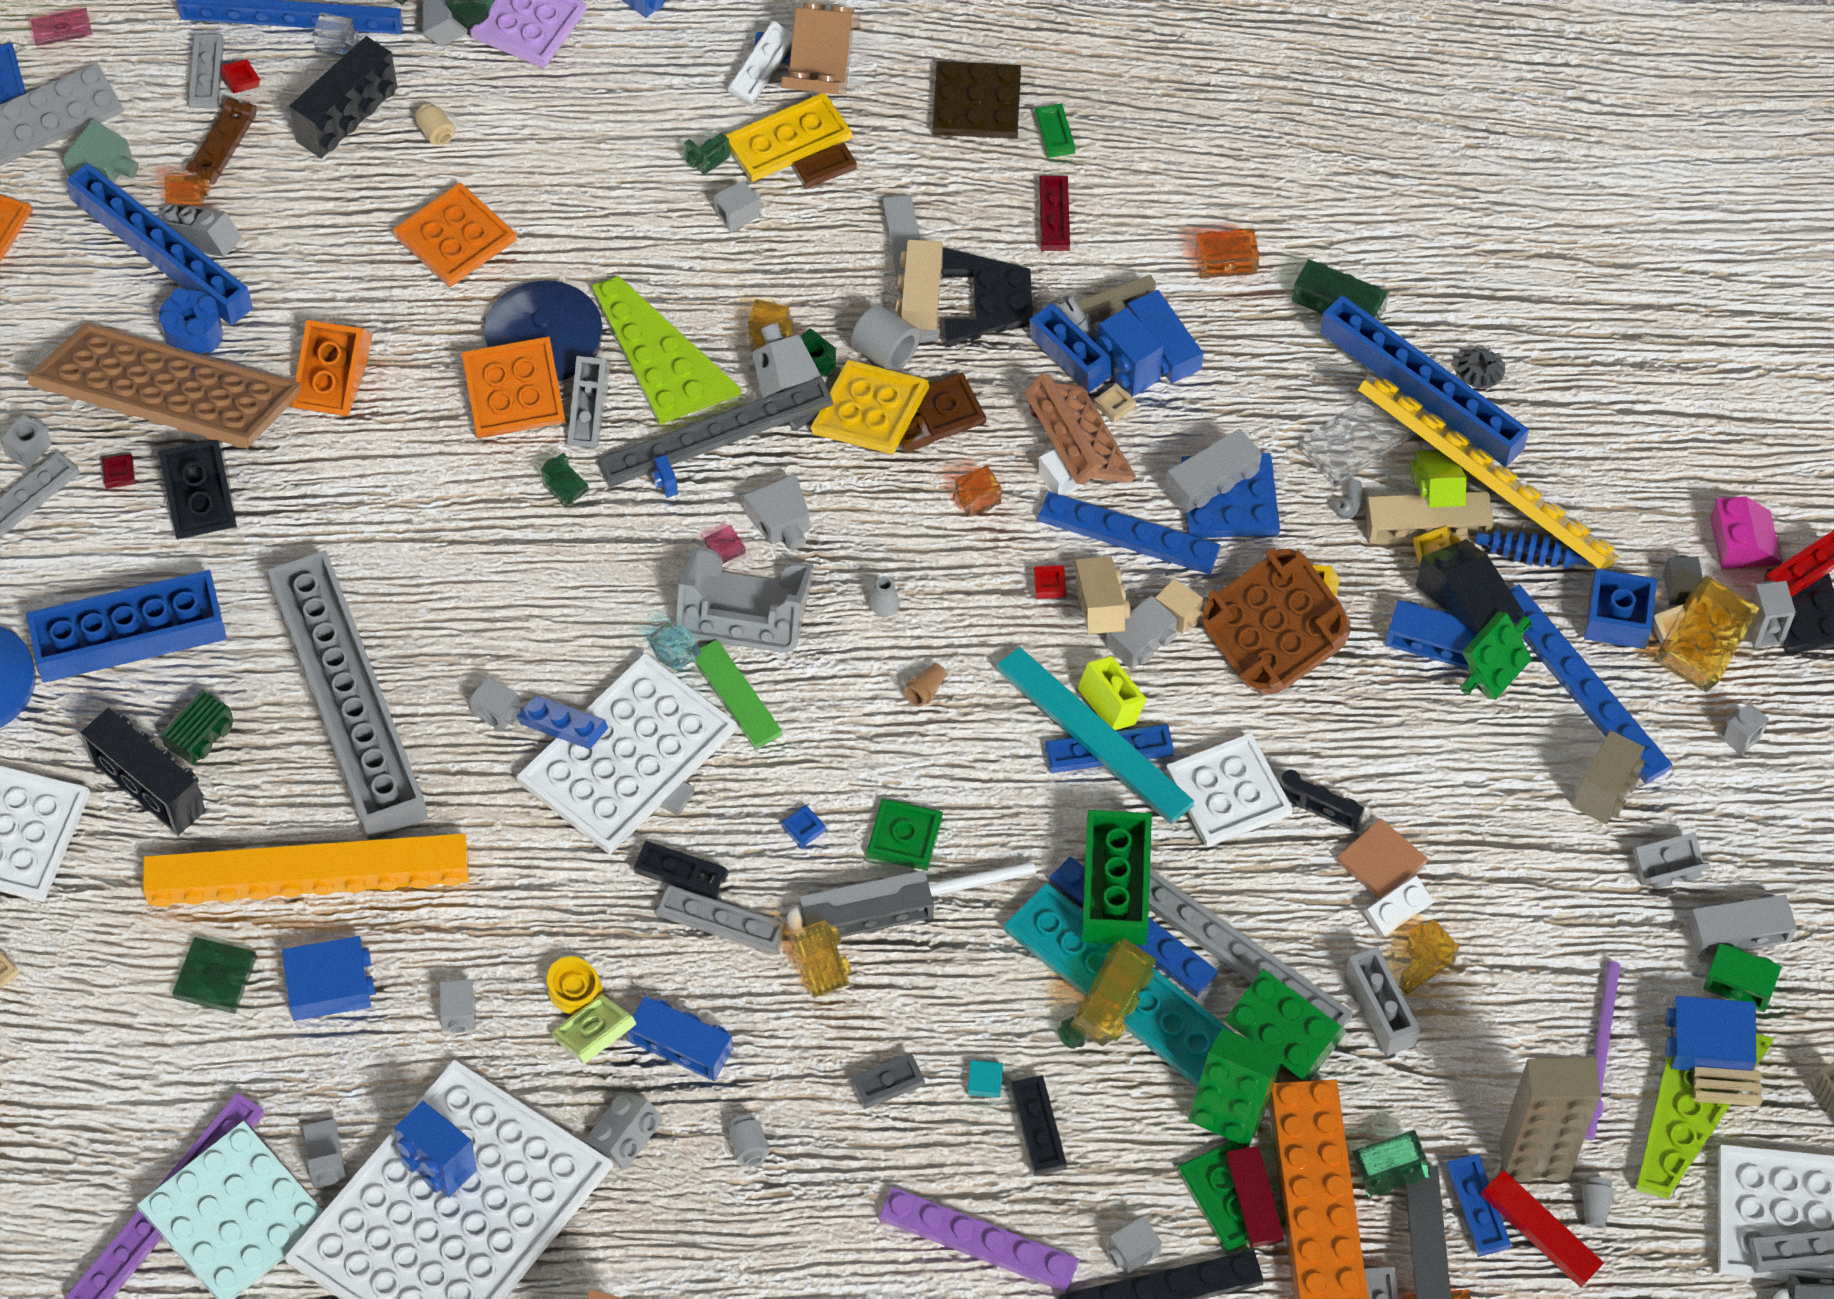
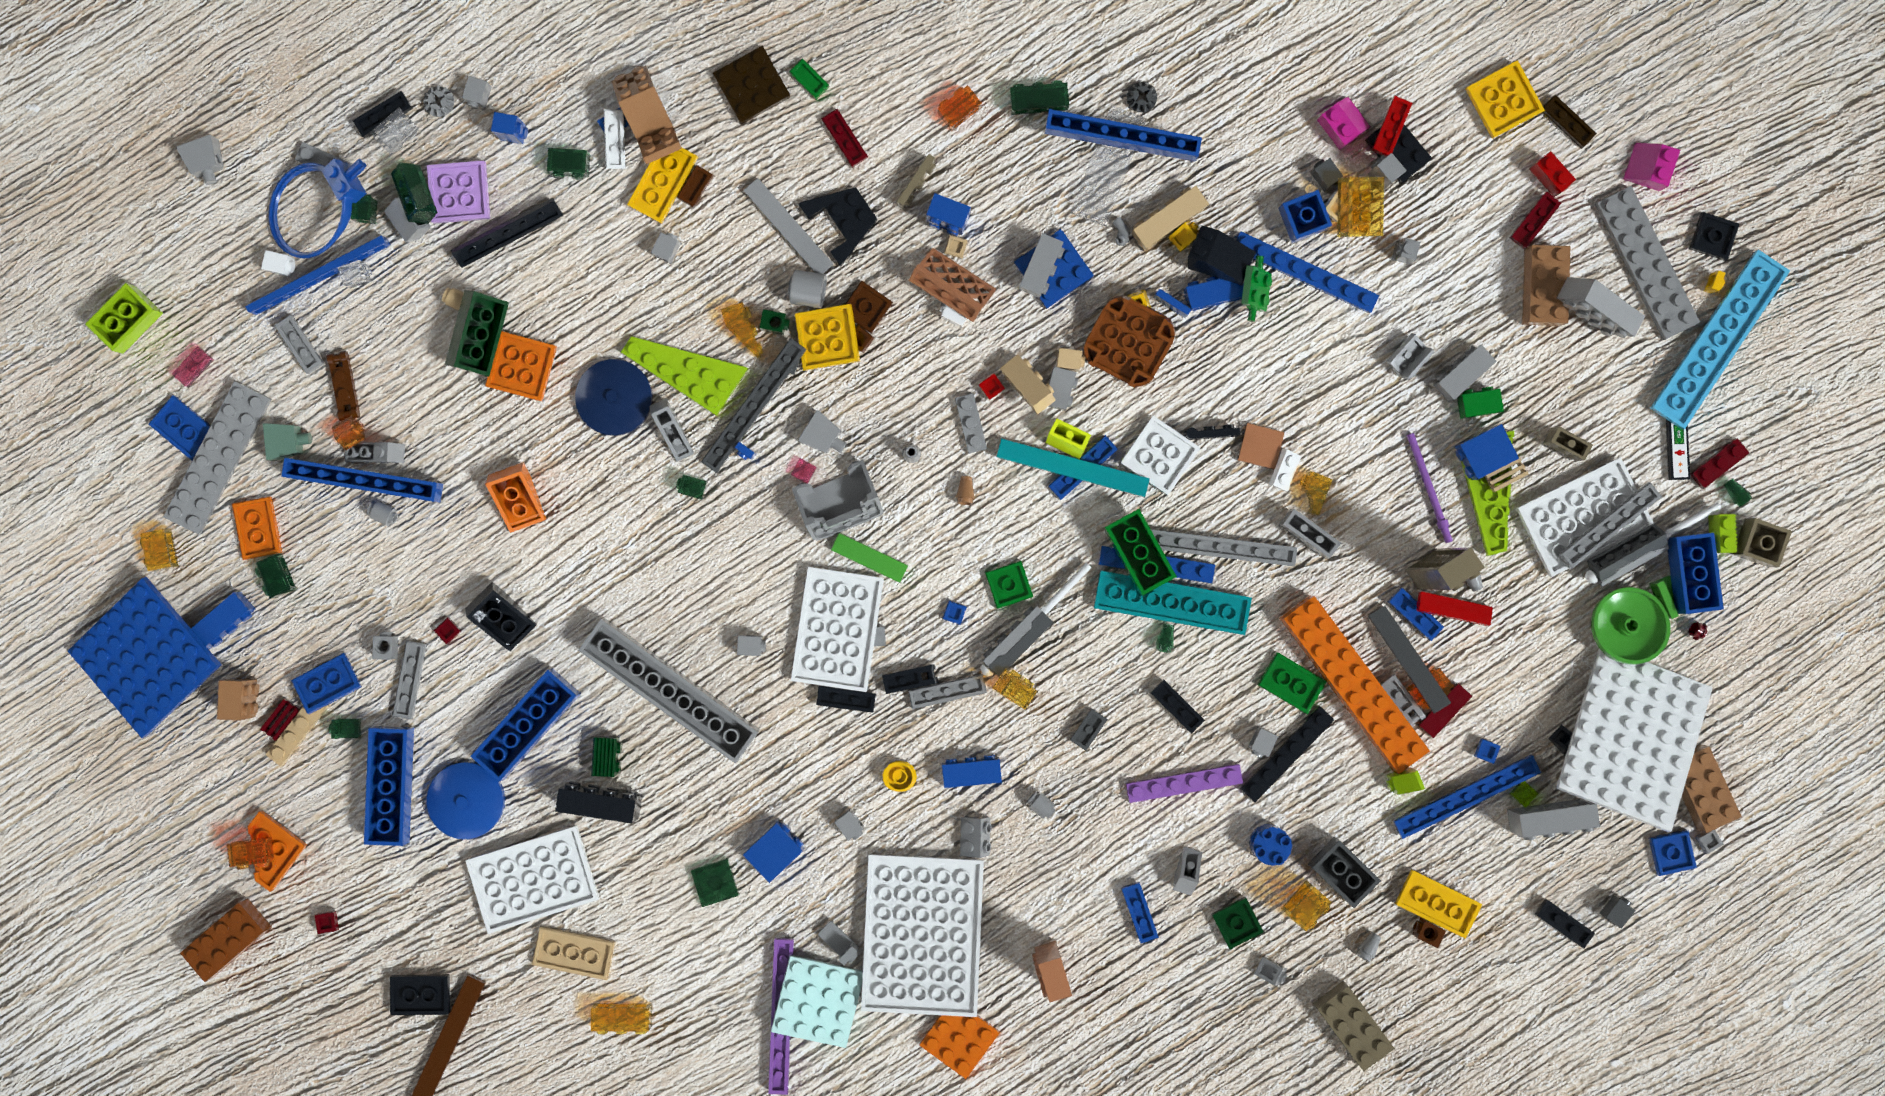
camera: 30 degrees left, 30 degrees up
medium nougat plate [28,322,301,449] -> none
light orange brick [143,834,469,907] -> none
blue brick [159,288,223,354] -> none
red plate [220,59,260,94] -> none
black brick [289,36,398,159] -> none
blue brick [394,1100,477,1198] -> none
orange plate [461,337,566,439] -> none
blue plate [517,695,609,750] -> none
yellowish green tile [551,994,636,1064] -> none
clear light blue brick [647,620,702,671] -> none
clear green bracket [684,132,730,175] -> none
light grey torso [752,323,821,398] -> none
tan brick [896,240,943,330] -> none
clear orange brick [953,465,1002,518] -> none
teal tile [967,1060,1003,1098] -> none
blue brick [1029,303,1111,393] -> none
blue plate [1038,491,1221,575] -> none
light grey pin [1056,294,1098,343] -> none
clear yellow brick [1070,938,1157,1047] -> none
blue brick [1127,290,1204,384] -> none
green brick [1188,1028,1284,1148] -> none
green brick [1224,968,1347,1081] -> none
dark red tile [1226,1146,1284,1248] -> none
clear green brick [1352,1129,1431,1197] -> none
yellow plate [1358,378,1619,569] -> none
lime brick [1409,449,1466,508] -> none
blue piece [1475,529,1588,569] -> none
dark tan brick [1573,730,1645,825] -> none
none -> light grey brick [367,501,398,526]
none -> dark green brick [445,290,509,377]
none -> black plate [451,198,563,268]
none -> clear green brick [547,148,591,180]
none -> black plate [816,686,876,713]
none -> light grey plate [955,393,987,454]
none -> blue tile [1153,289,1191,318]

